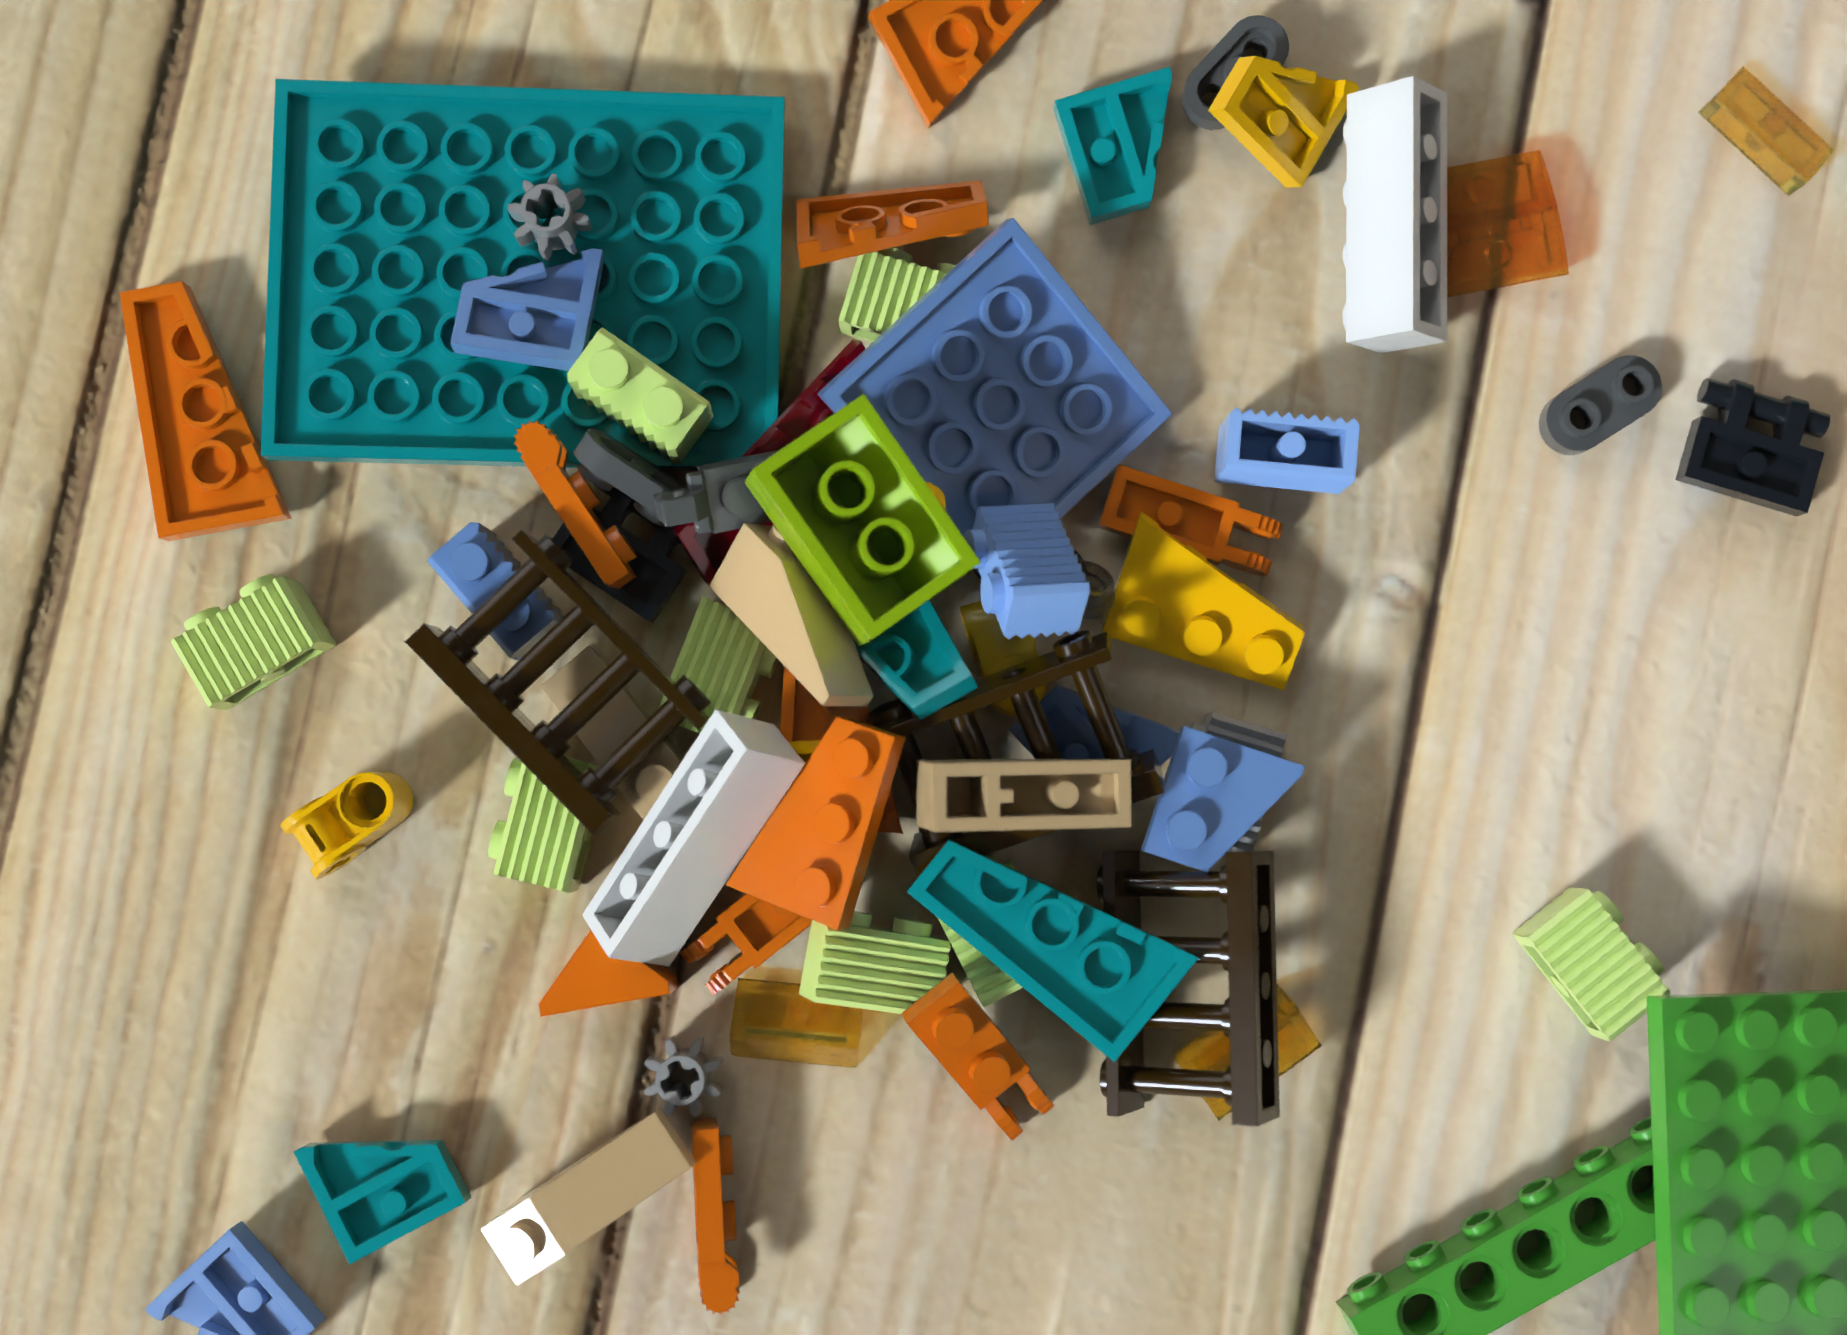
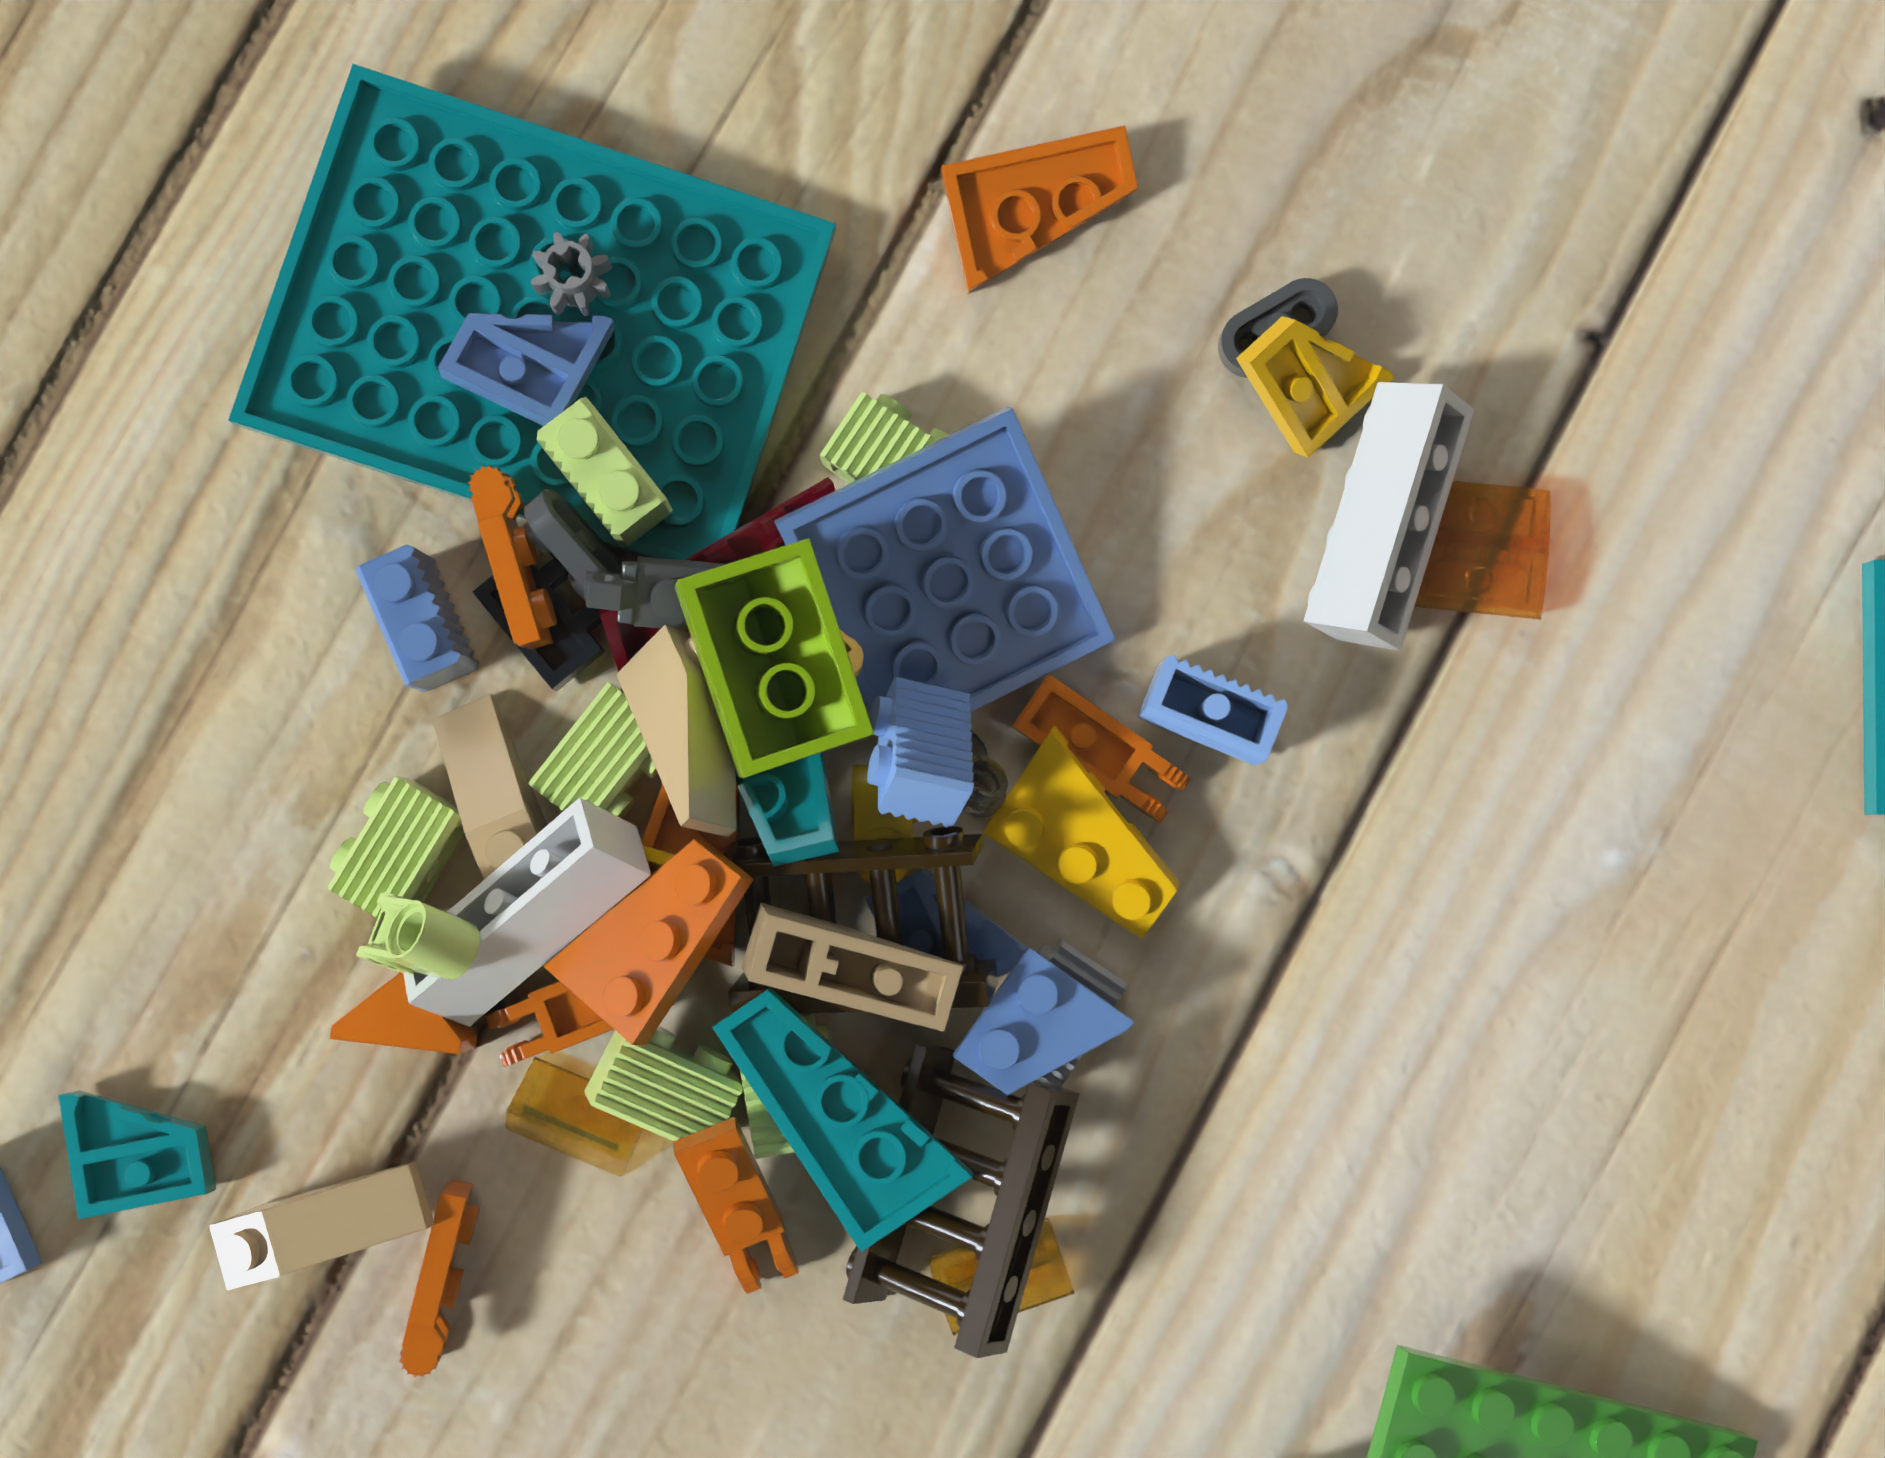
camera: 15 degrees right, 0 degrees up
orange wing [119,281,292,541] -> none
yellowish green brick [171,574,336,710] -> none
yellow piece [280,772,414,880] -> none
dark brown fence [405,530,711,834] -> none
light grey gear [644,1036,724,1117] -> none
orange wing [796,180,989,269] -> none
teal wing [1053,66,1173,225] -> none
yellowish green brick [1512,887,1671,1042] -> none
dark grey plate [1539,355,1662,455] -> none
black plate [1675,378,1831,517] -> none
clear yellow slope [1698,66,1834,196] -> none
none -> yellowish green piece [356,892,480,980]

